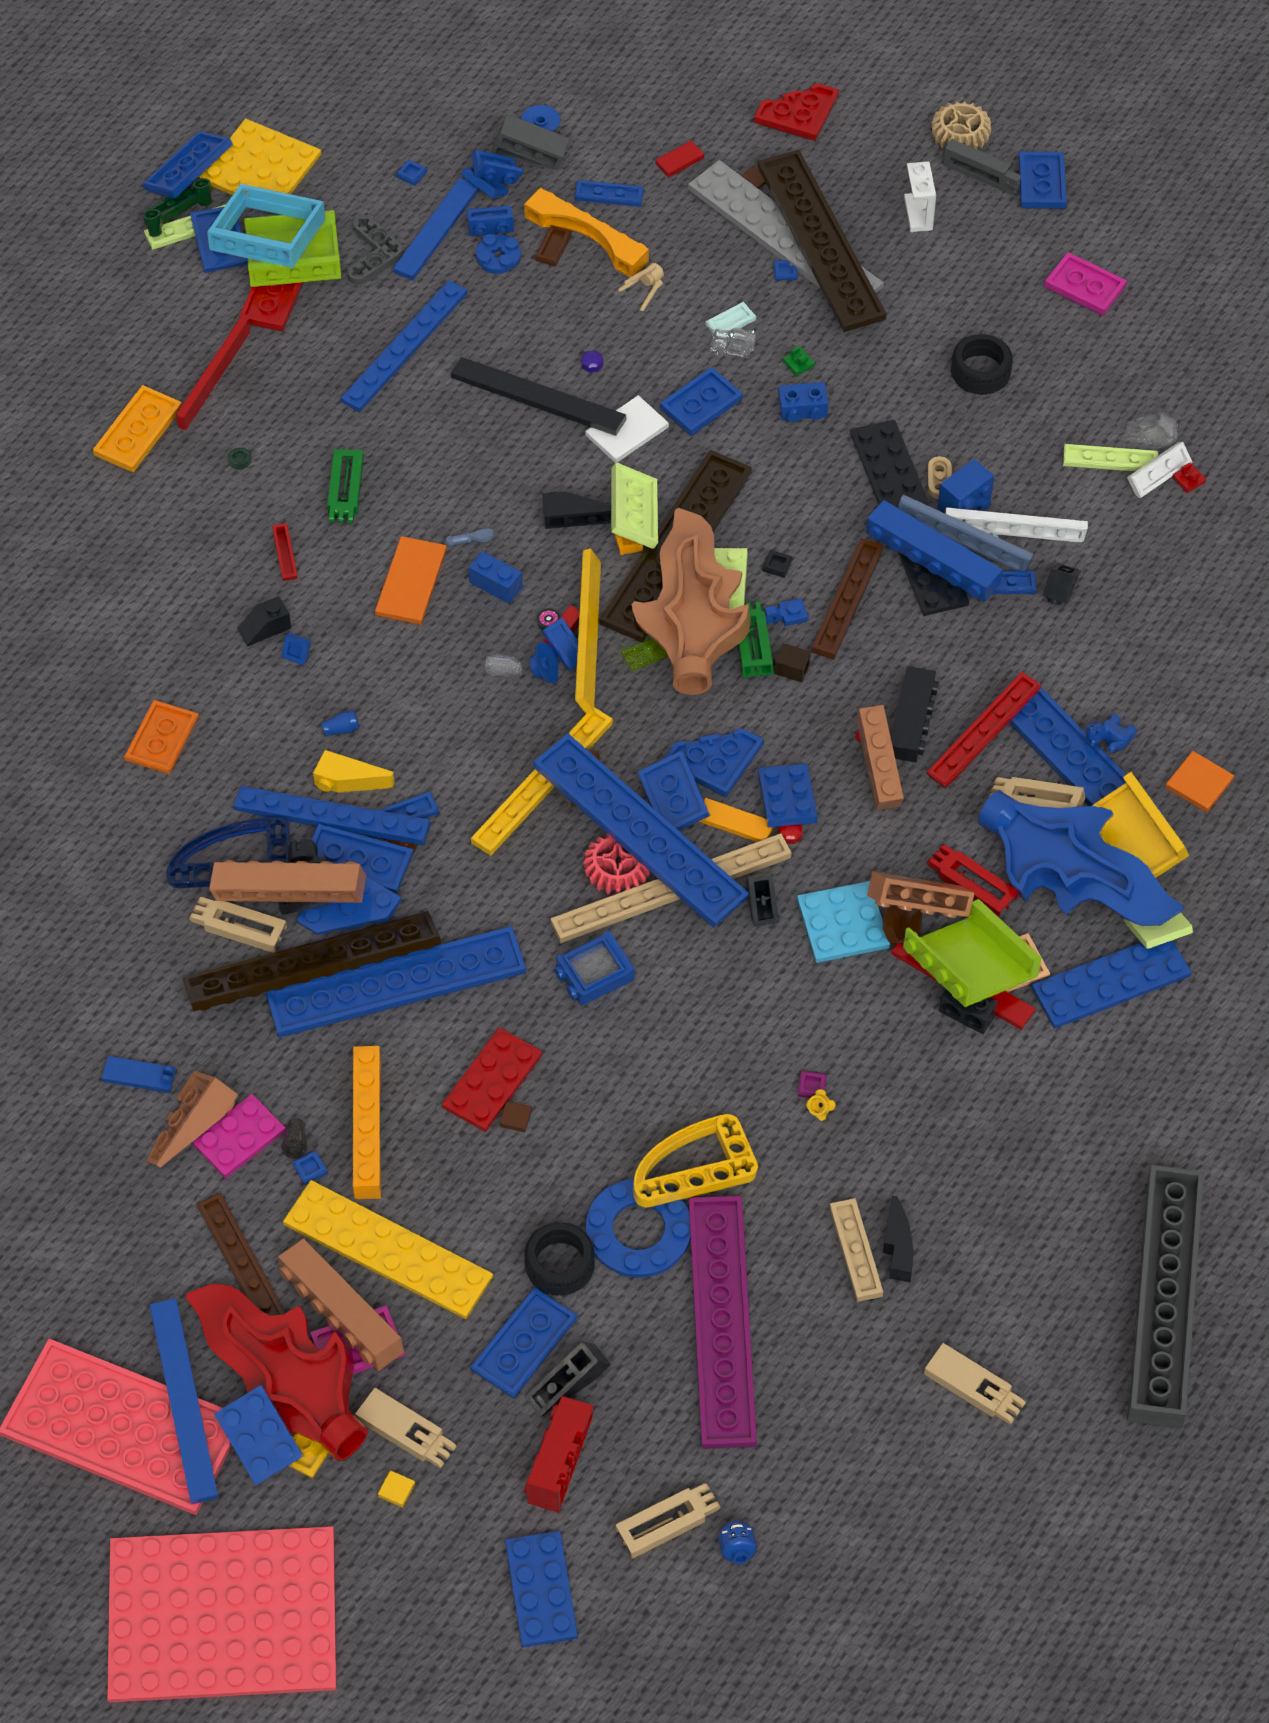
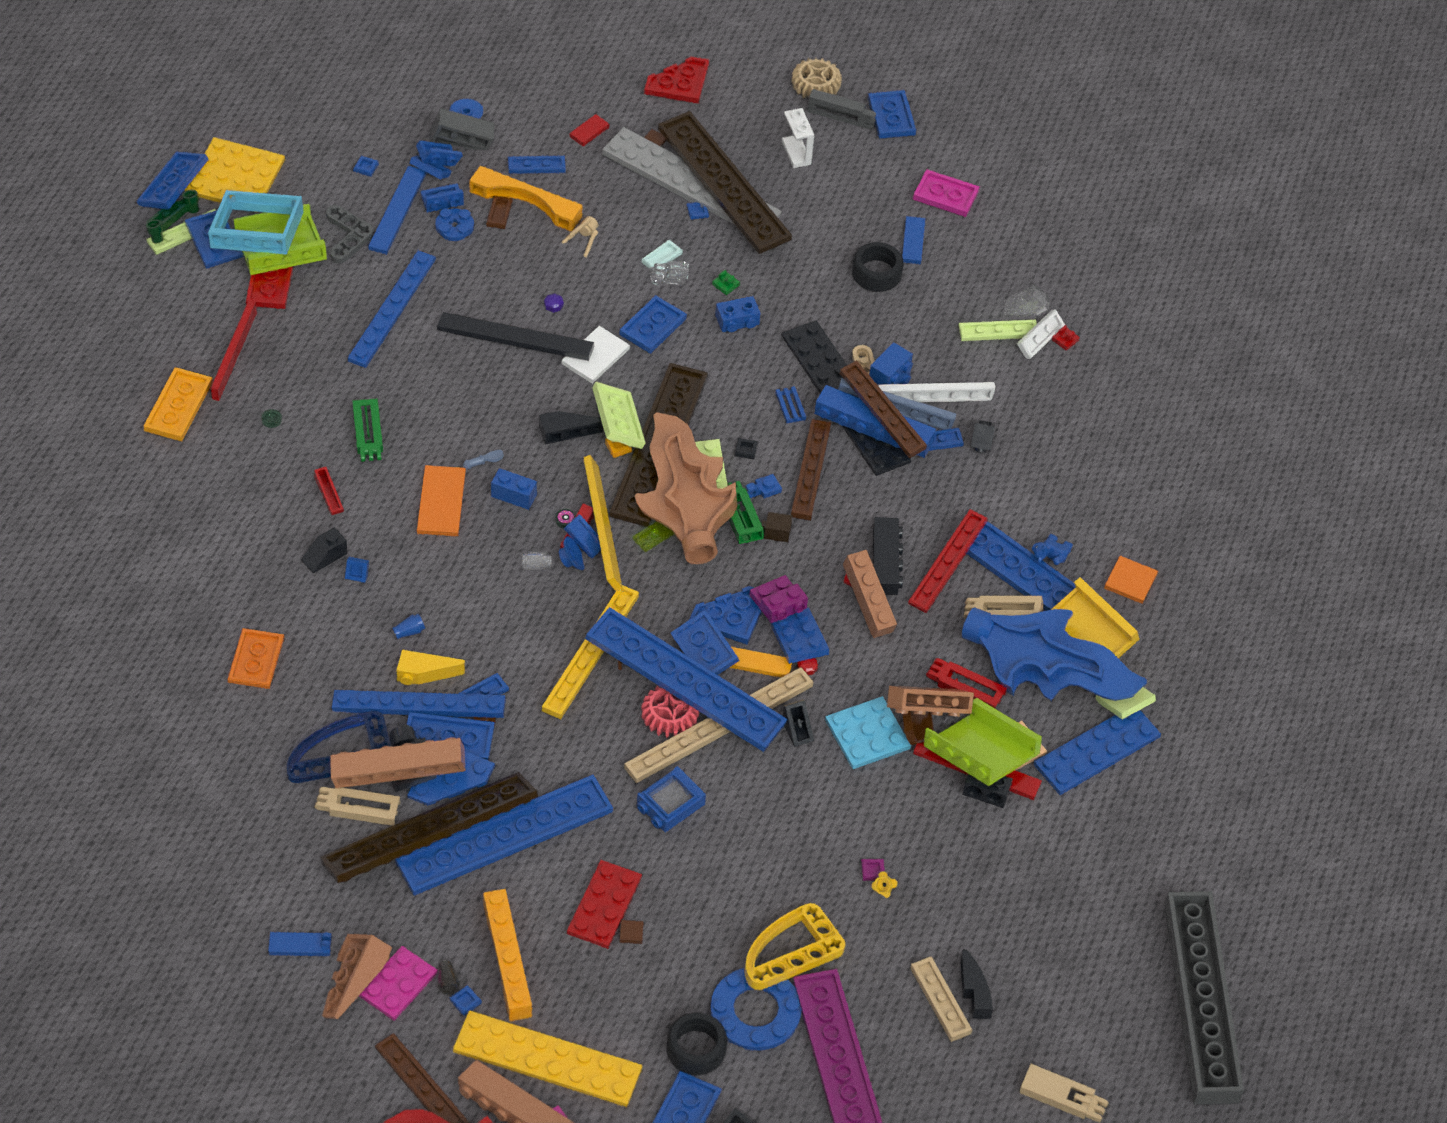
camera: 15 degrees left, 5 degrees down
none -> magenta plate [749,575,808,623]
none -> blue tile [775,386,806,423]
none -> reddish brown plate [840,360,927,458]
none -> blue tile [902,216,925,264]

